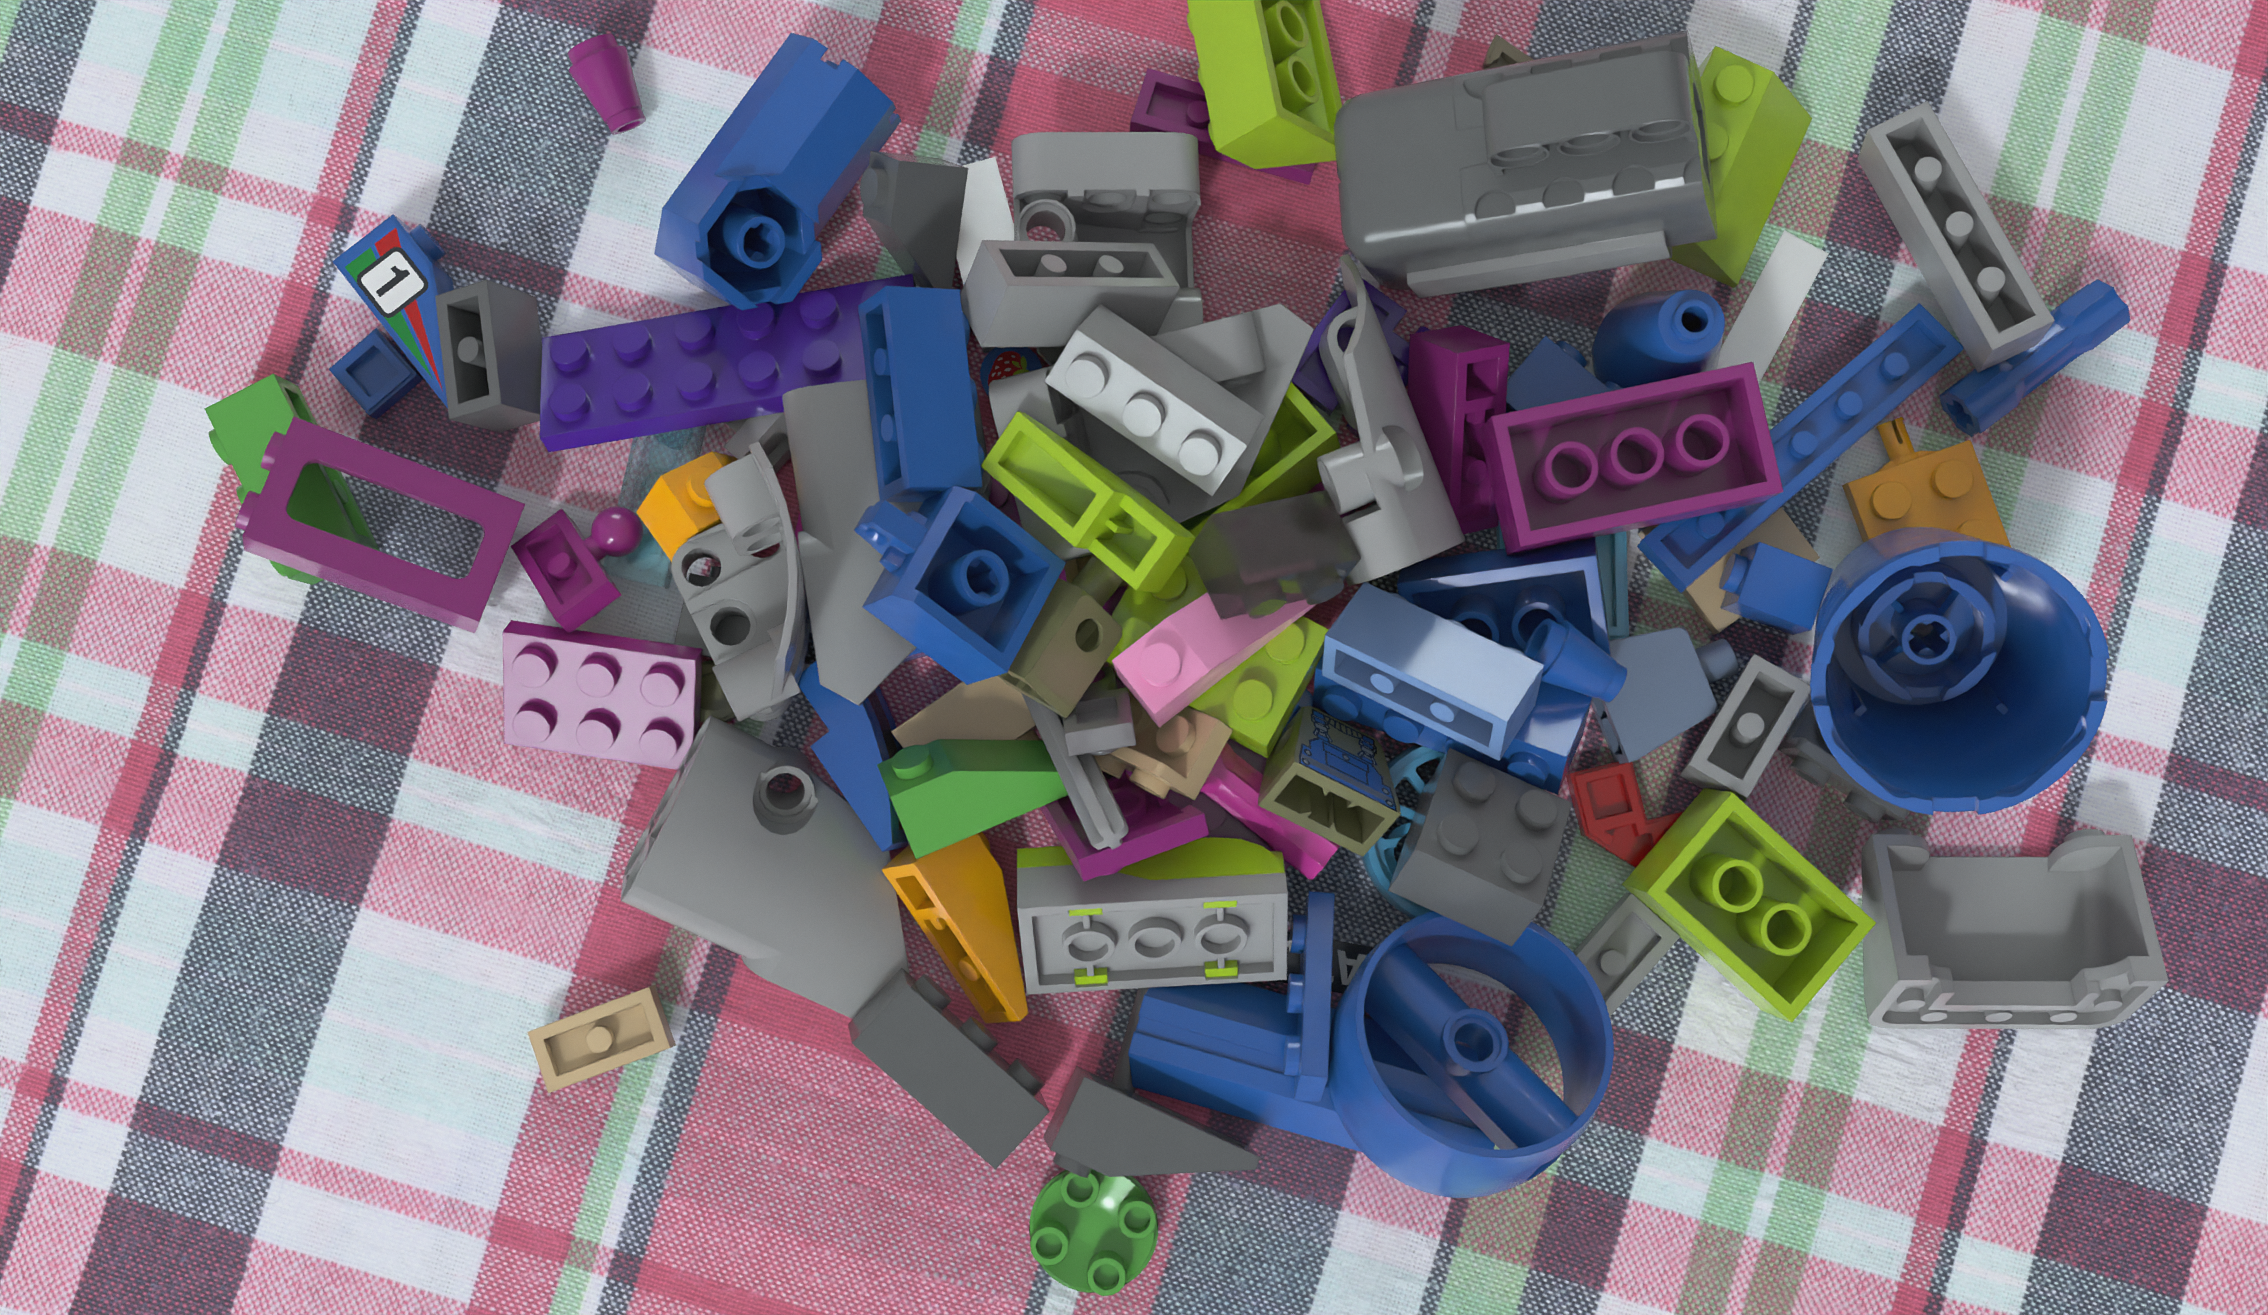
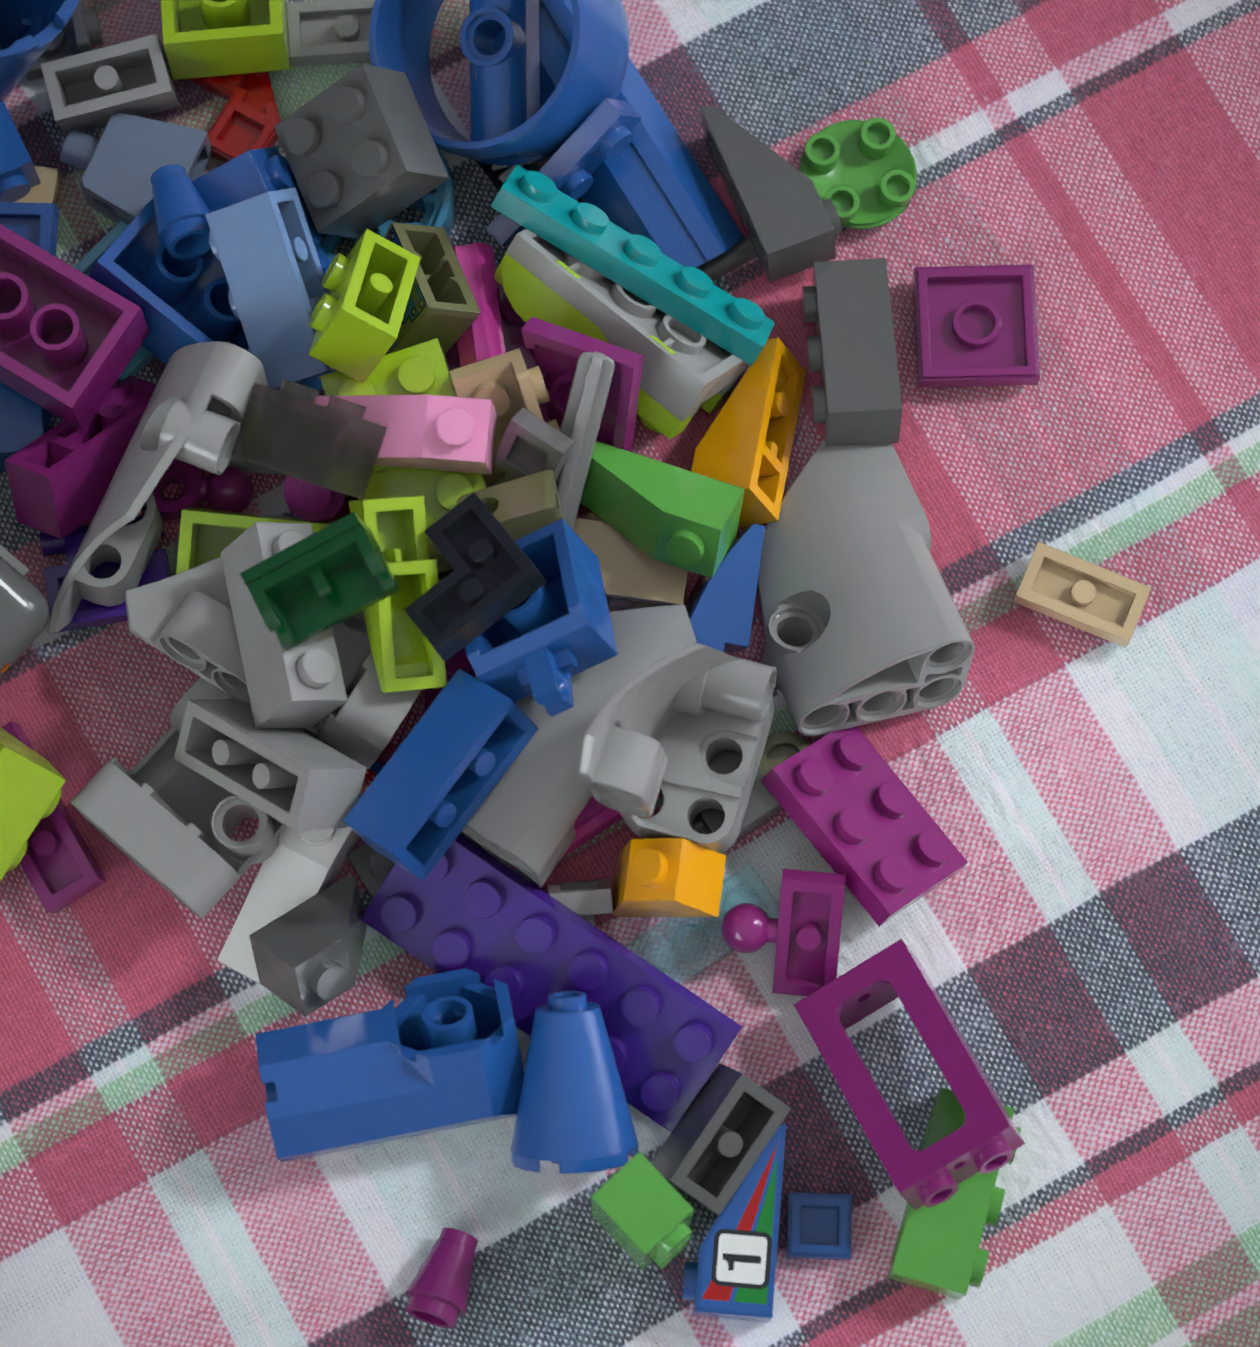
camera: 140 degrees left, 10 degrees down
none -> dark green hinge [240,512,400,651]
none -> lime brick [308,229,421,384]
none -> black plate [404,492,547,662]
none -> teal plate [490,165,775,366]
none -> blue cone [511,991,639,1174]
none -> bright green brick [591,1151,694,1271]
none -> magenta plate [913,264,1040,388]

